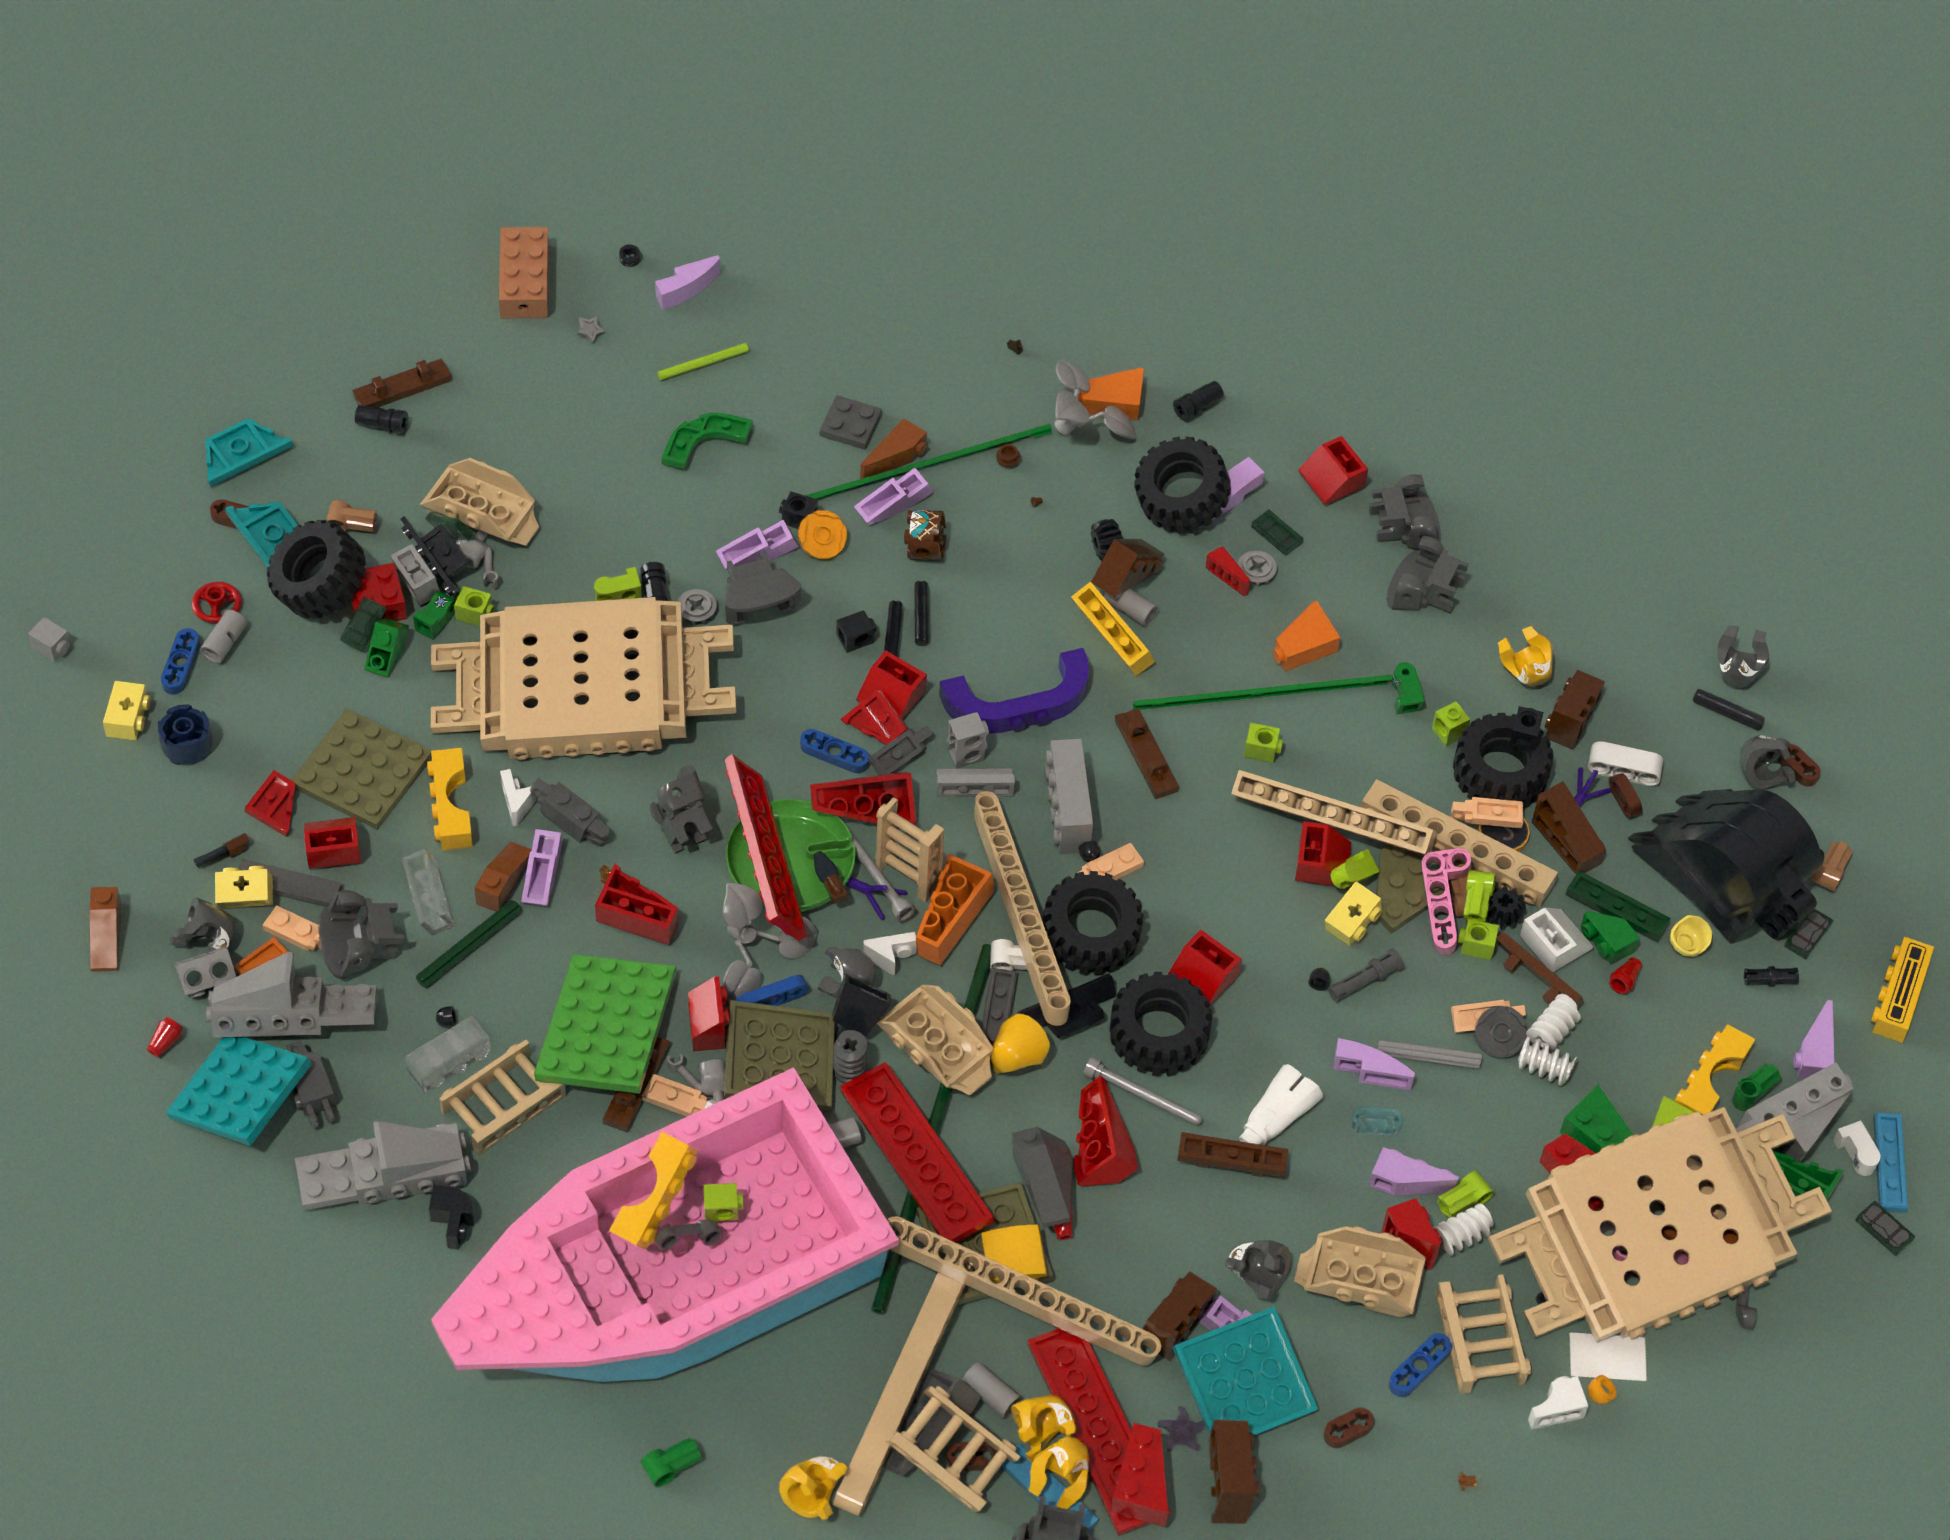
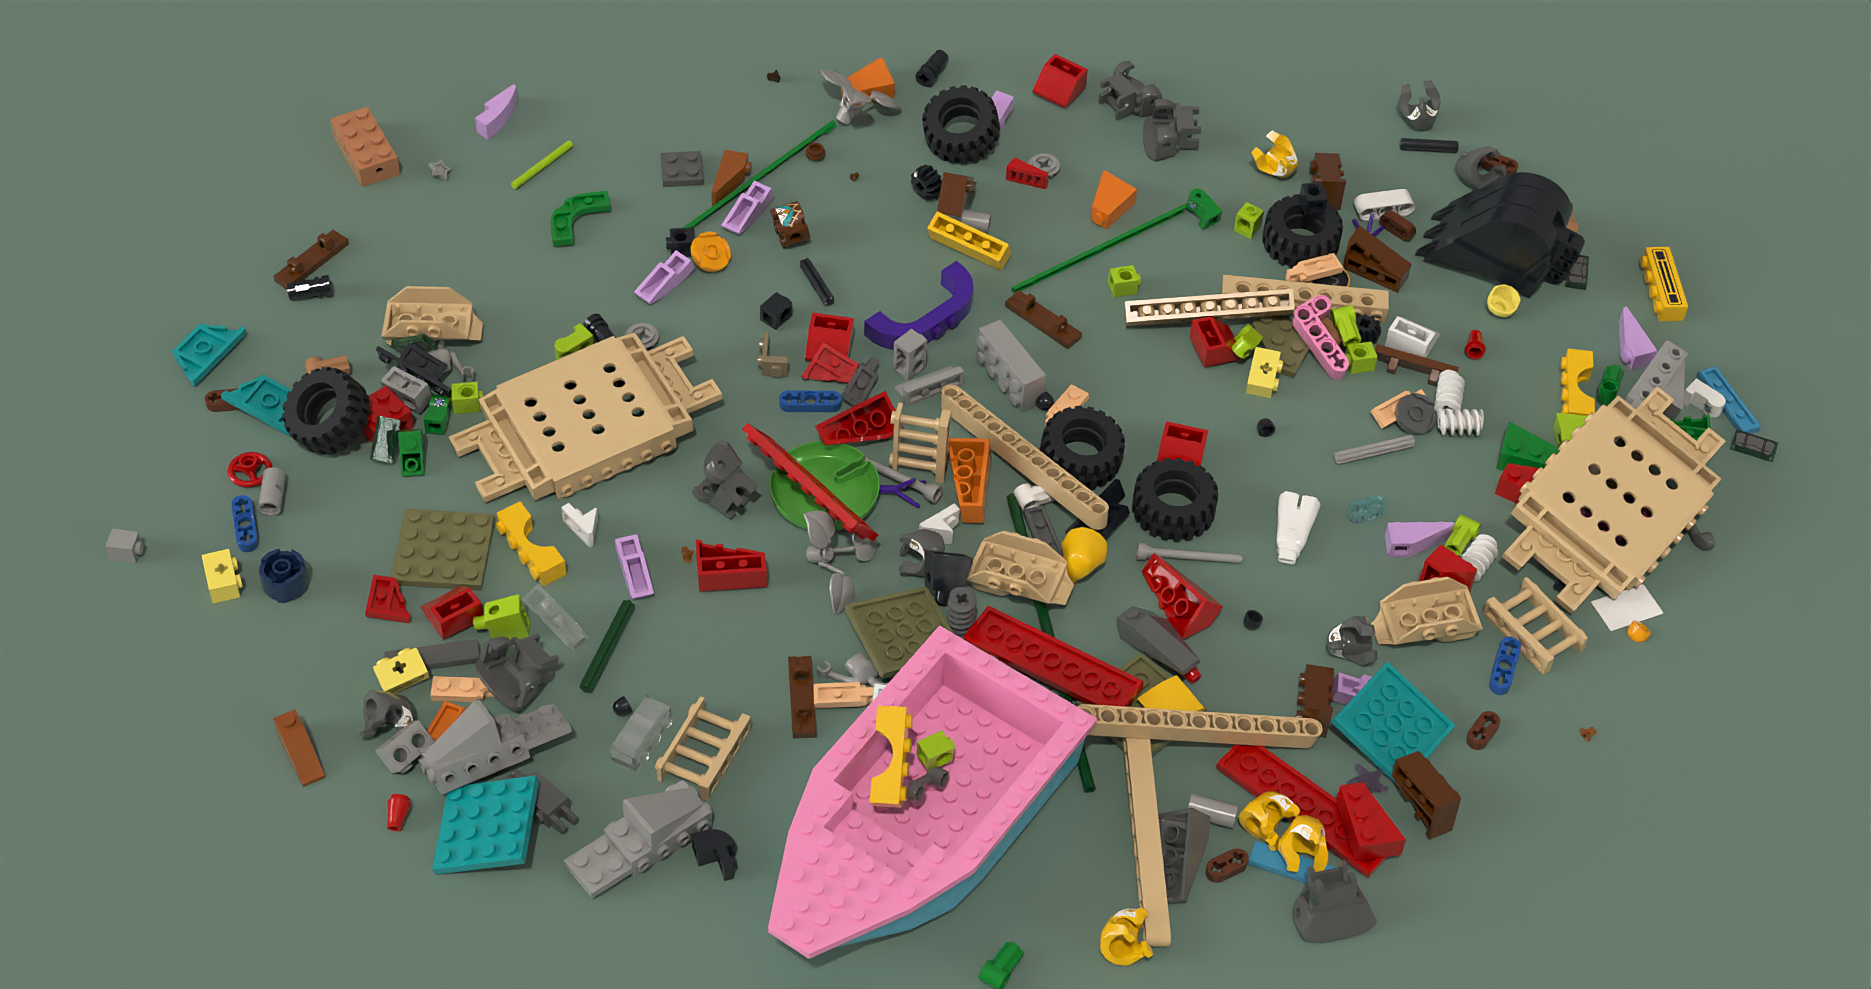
camera: 25 degrees left, 5 degrees down
piece [193,833,250,868] -> none
dark orange slope [474,842,532,912] -> none
dark grey hinge [530,778,610,846] -> none
bright green plate [534,954,676,1094] -> none
black bush [619,244,640,267] -> none
red slope [688,976,729,1052] -> none
dark grey piece [725,551,801,626] -> none
blue beam [734,975,809,1006] -> none
piece [813,851,848,904] -> none
black axle [884,600,902,656] -> none
tan fence [886,1386,1020,1513] -> none
reddish brown hinge [1177,1132,1288,1177] -> none
clear green tile [1251,509,1304,556] -> none
dark grey pin [1328,948,1404,1002] -> none
lavender slope [1333,1038,1415,1090] -> none
white arch [1528,1376,1588,1430] -> none
dark green plate [1566,871,1671,942] -> none
green slope [1581,911,1640,965] -> none
black pin [1744,966,1799,987] -> none
none -> lime torso [473,594,530,639]
none -> dark tan bracket [758,331,788,377]
none -> black hinge [1243,610,1263,630]

